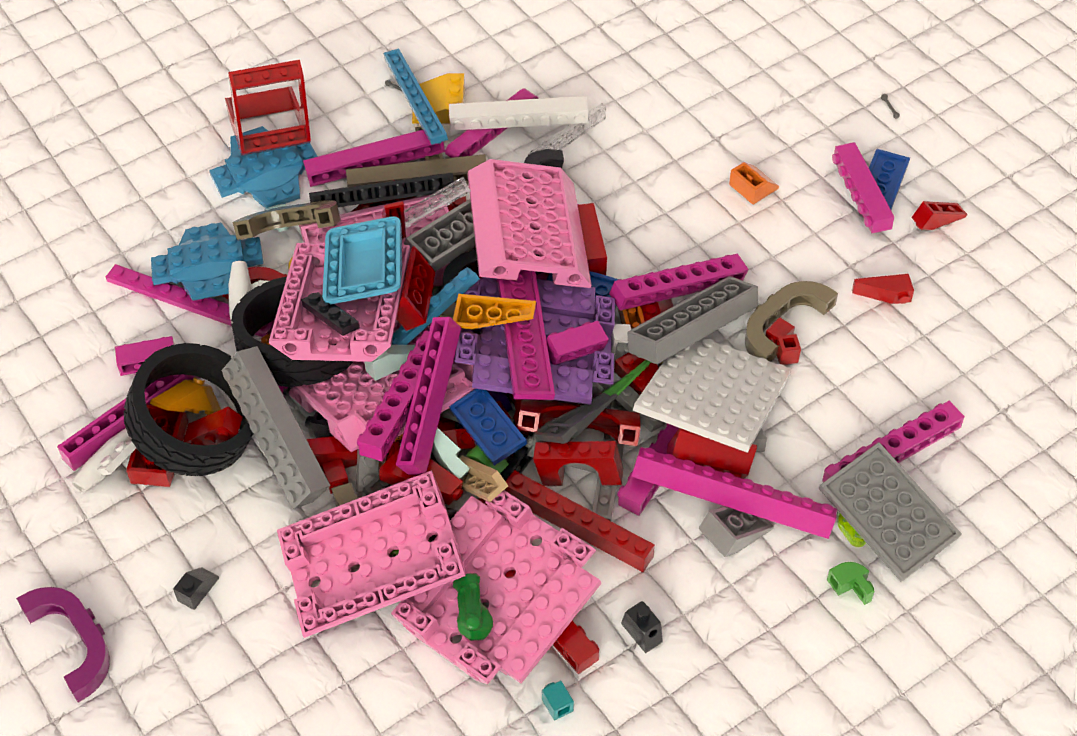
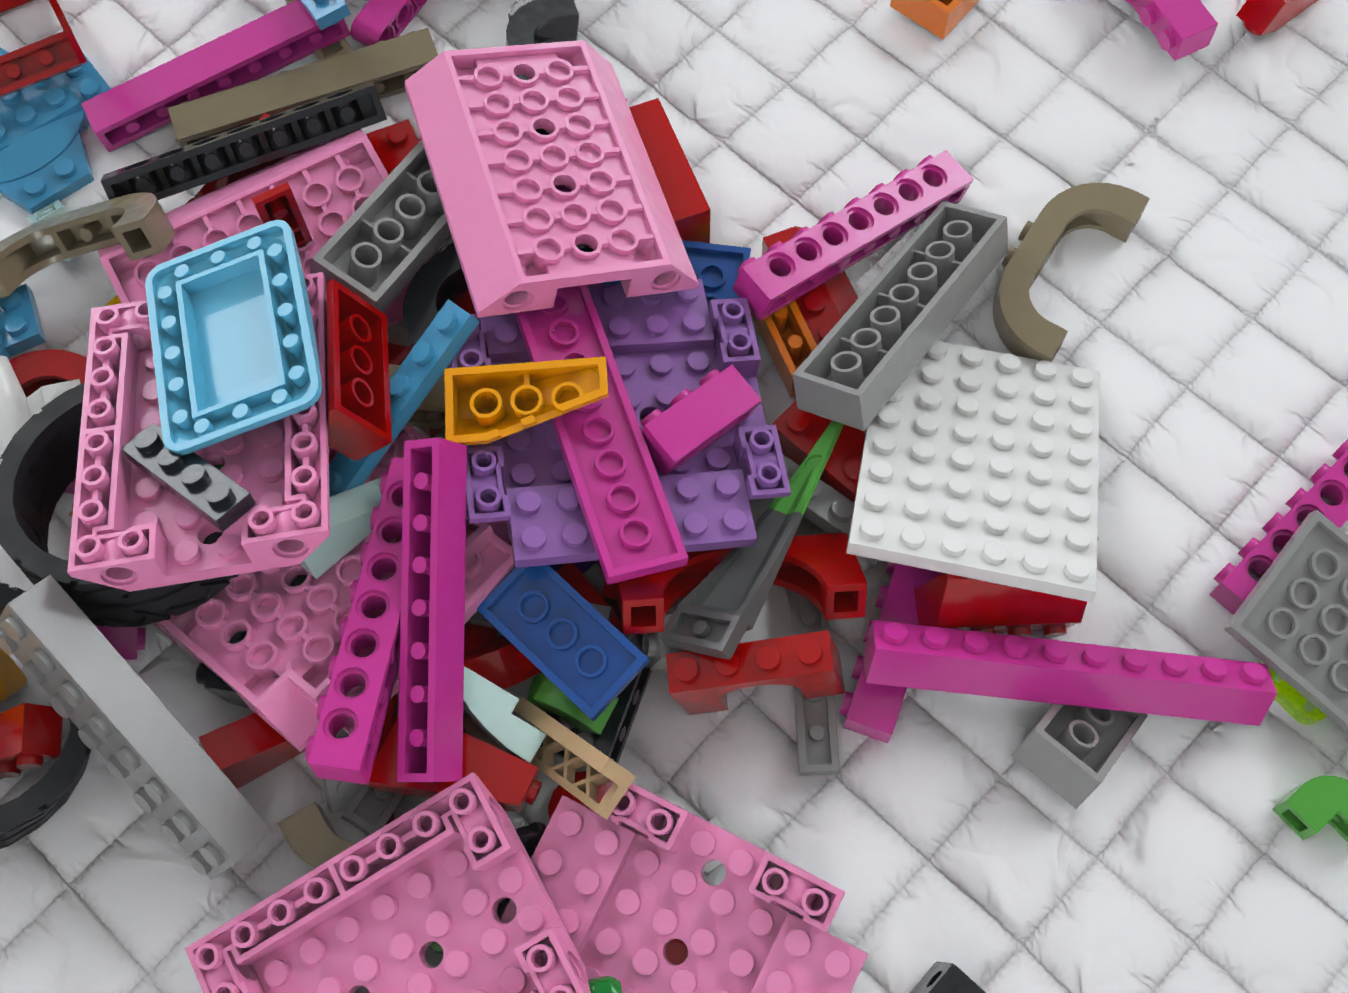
camera: 10 degrees left, 15 degrees up
red brick [322,458,349,494] -> none
clear plate [404,177,471,228] -> none
red brick [505,470,655,572] -> none
white arch [611,324,631,364] -> none
red brick [765,317,795,344] -> none
red brick [776,334,801,365] -> none
red slope [852,274,914,304] -> none

